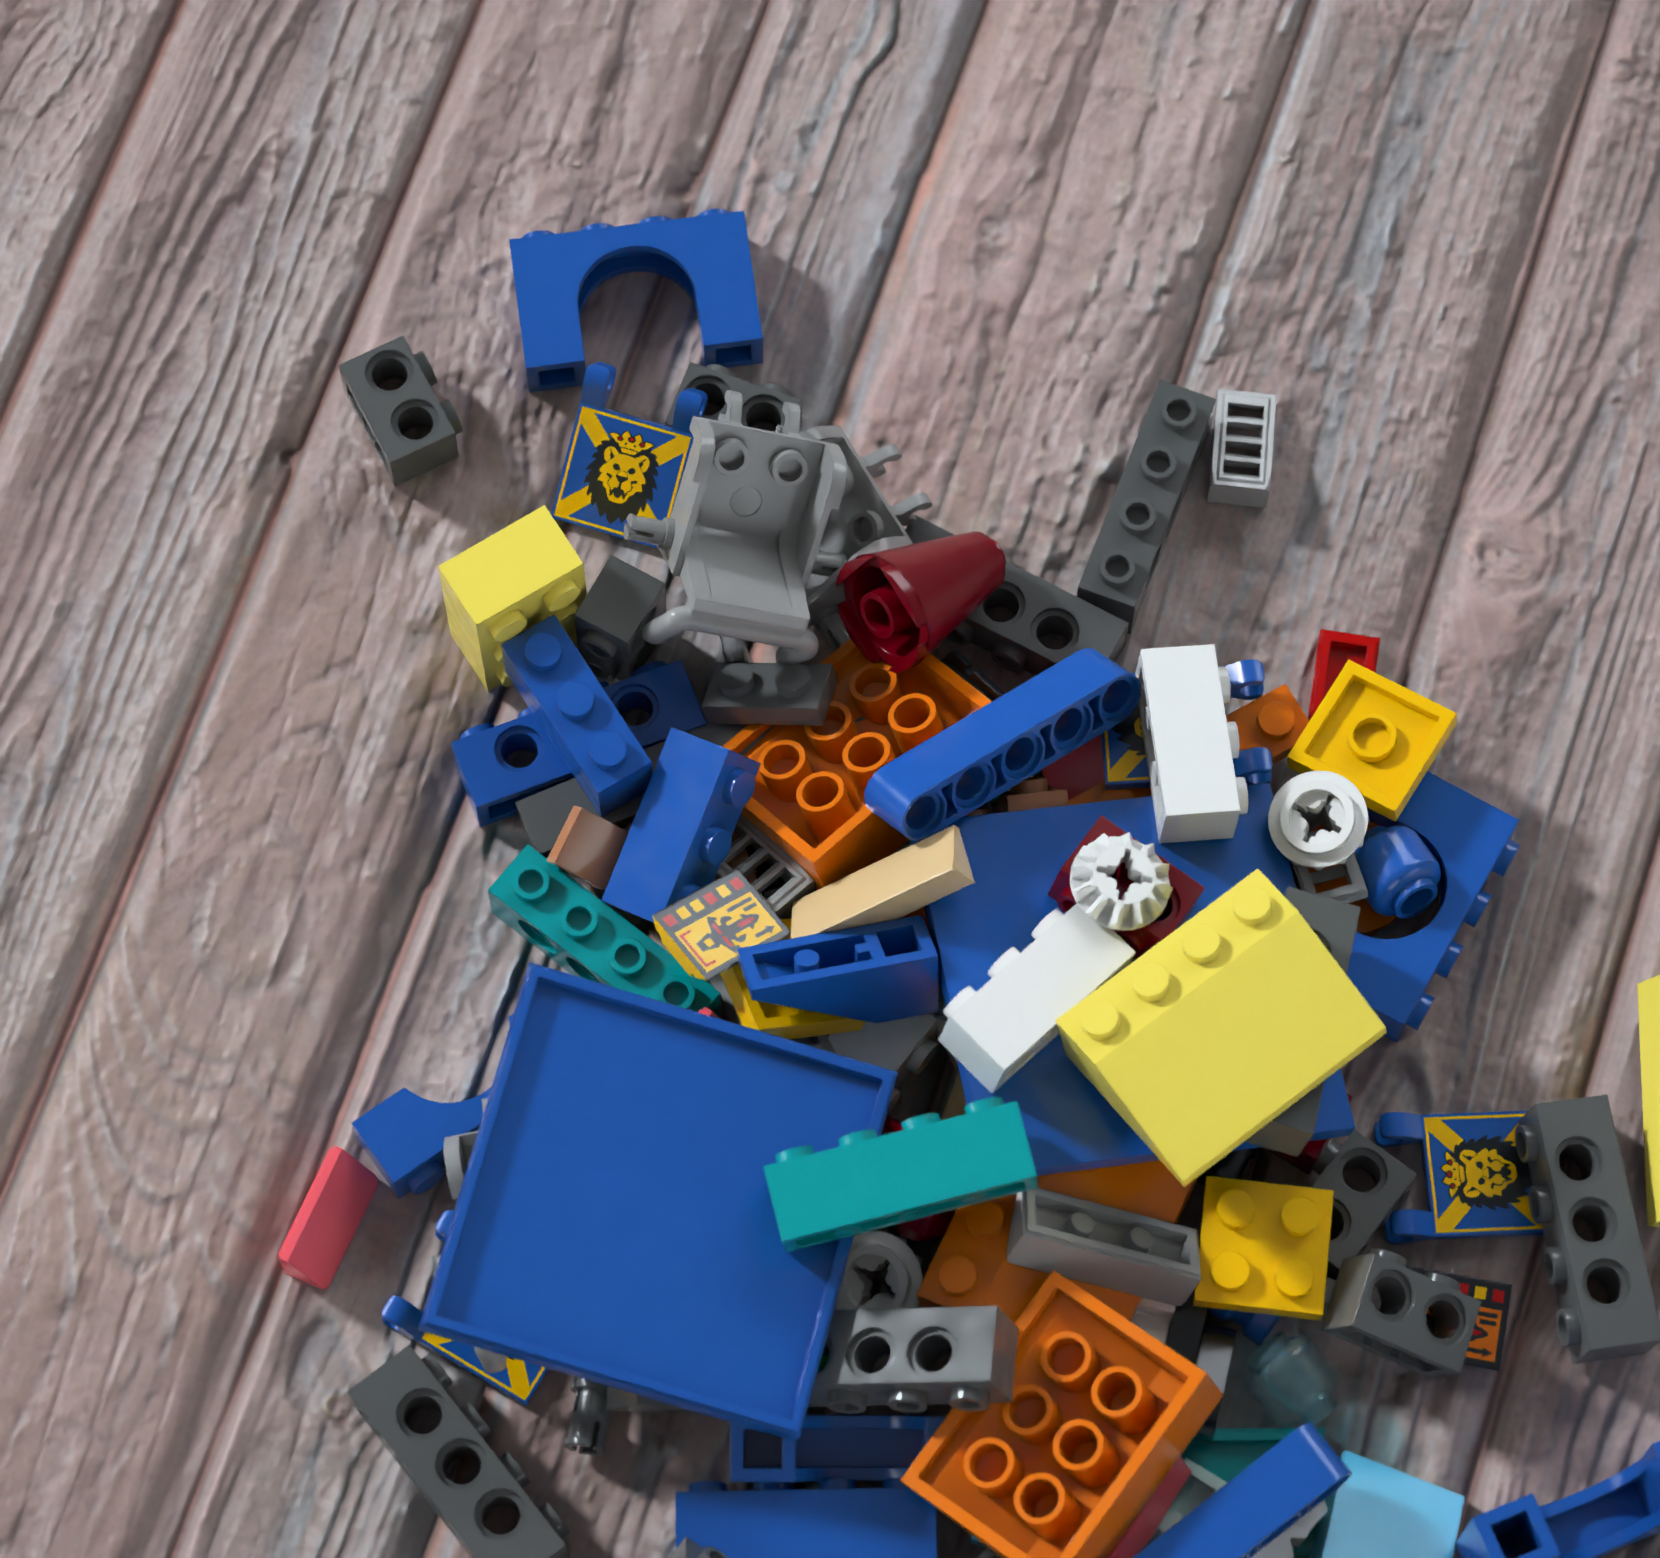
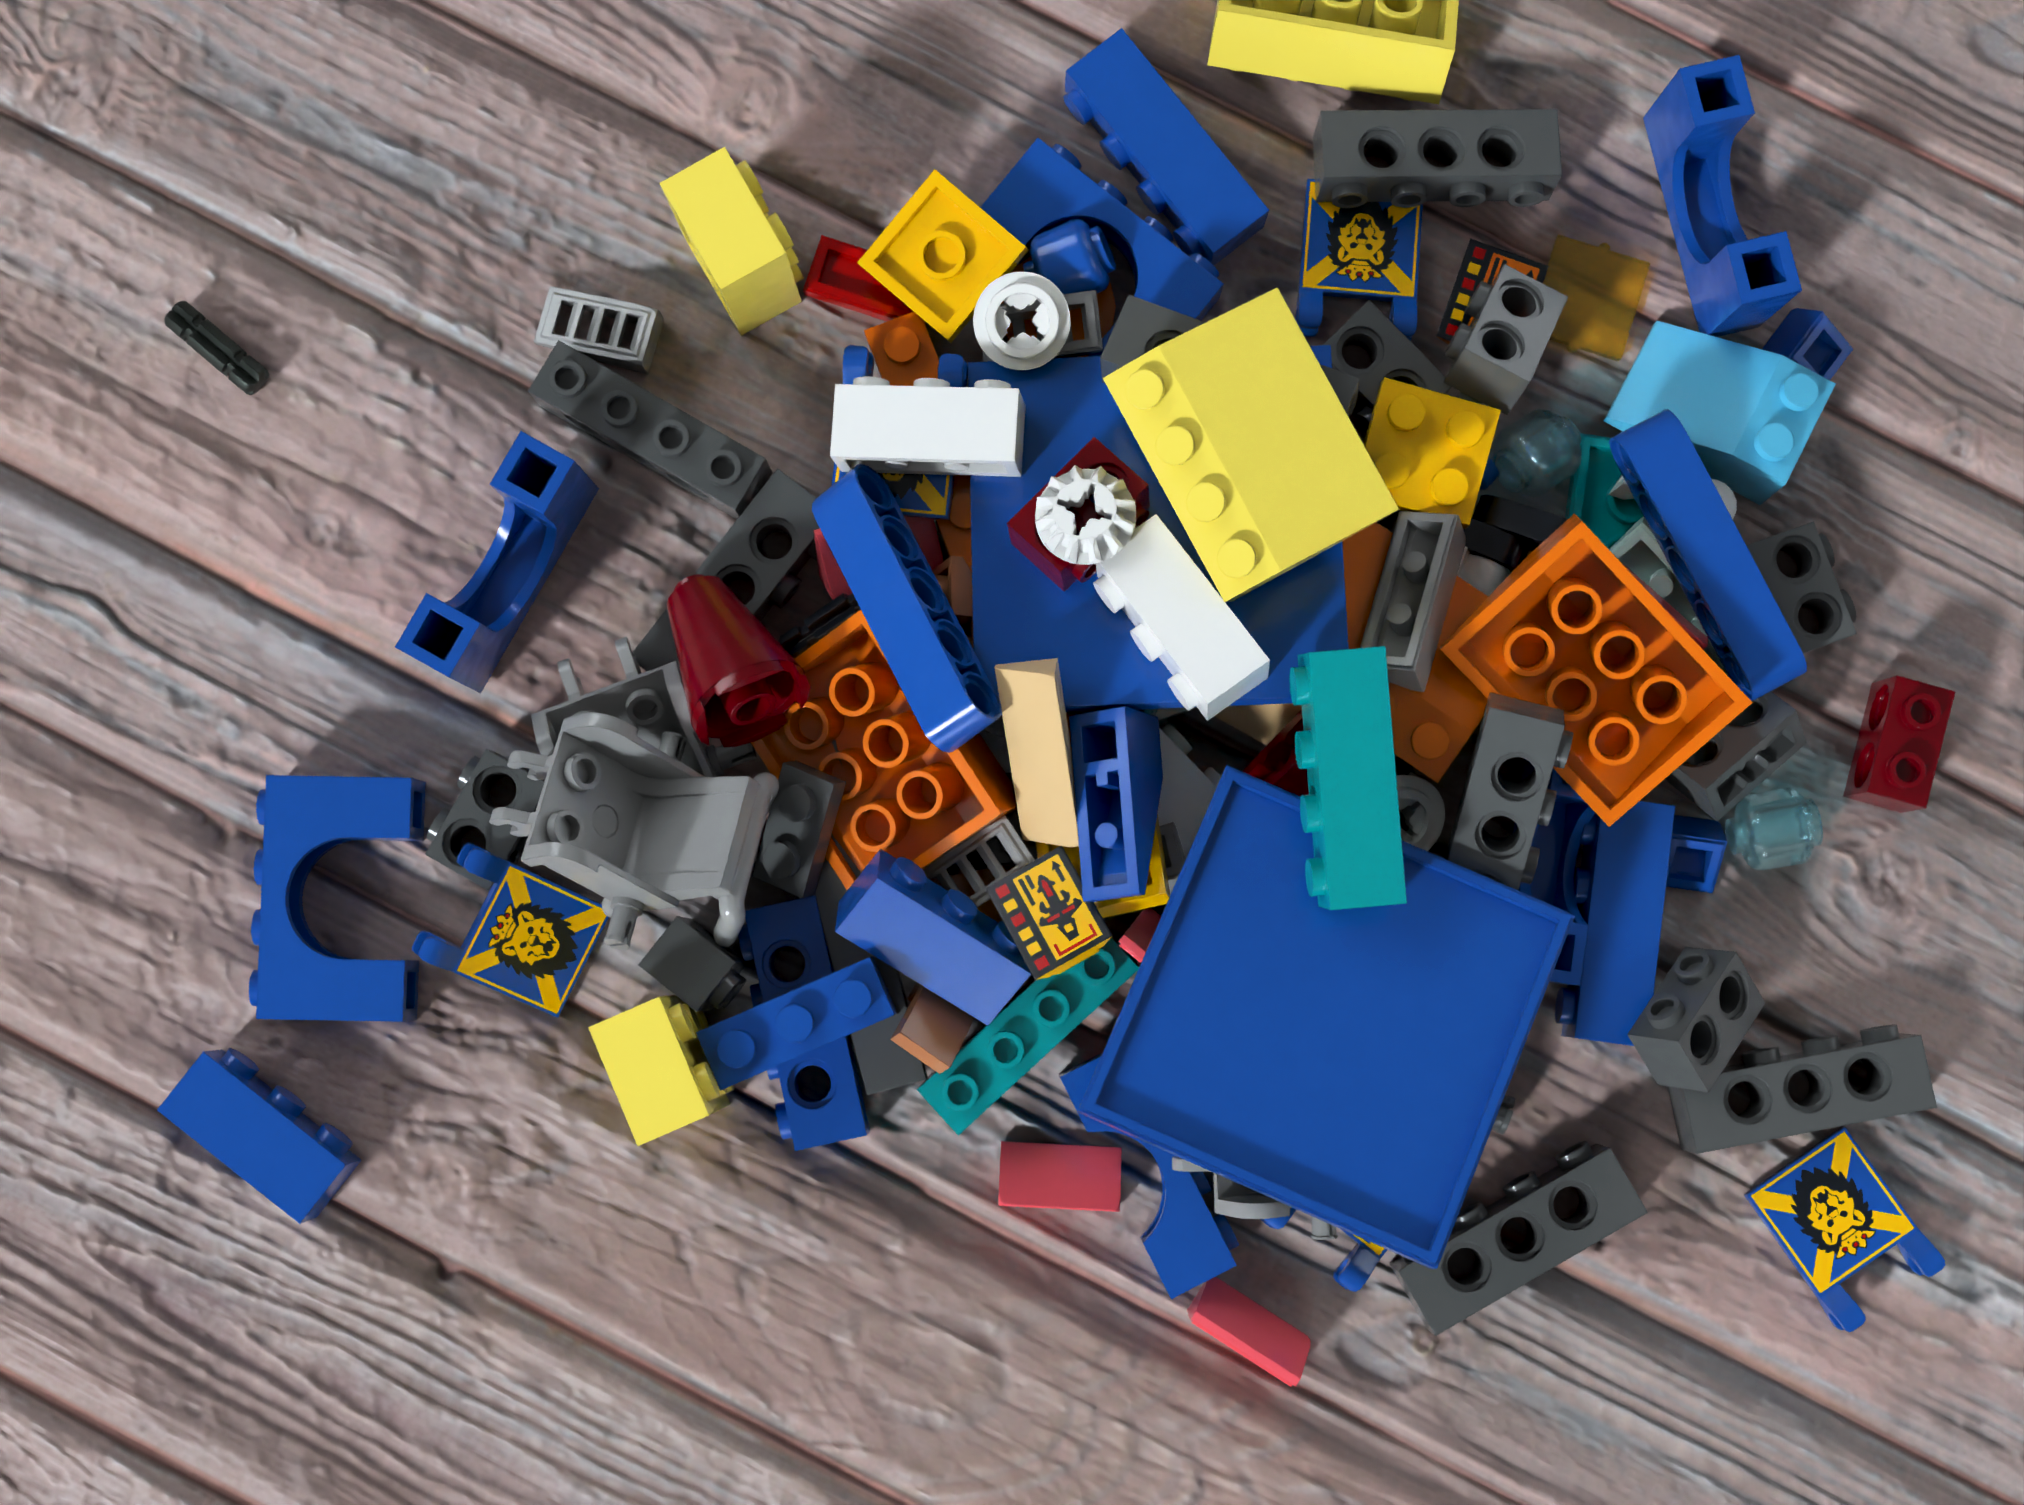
camera: 80 degrees left, 15 degrees up
dark grey brick [339,336,463,486] -> none
none -> blue brick [157,1048,362,1224]
none -> pearl dark grey axle [164,301,270,395]
none -> blue arch [395,431,599,693]
none -> light yellow brick [659,147,804,336]
none -> coral slope [998,1141,1122,1212]
none -> blue brick [1063,28,1269,265]
none -> clear yellow piece [1543,234,1651,362]

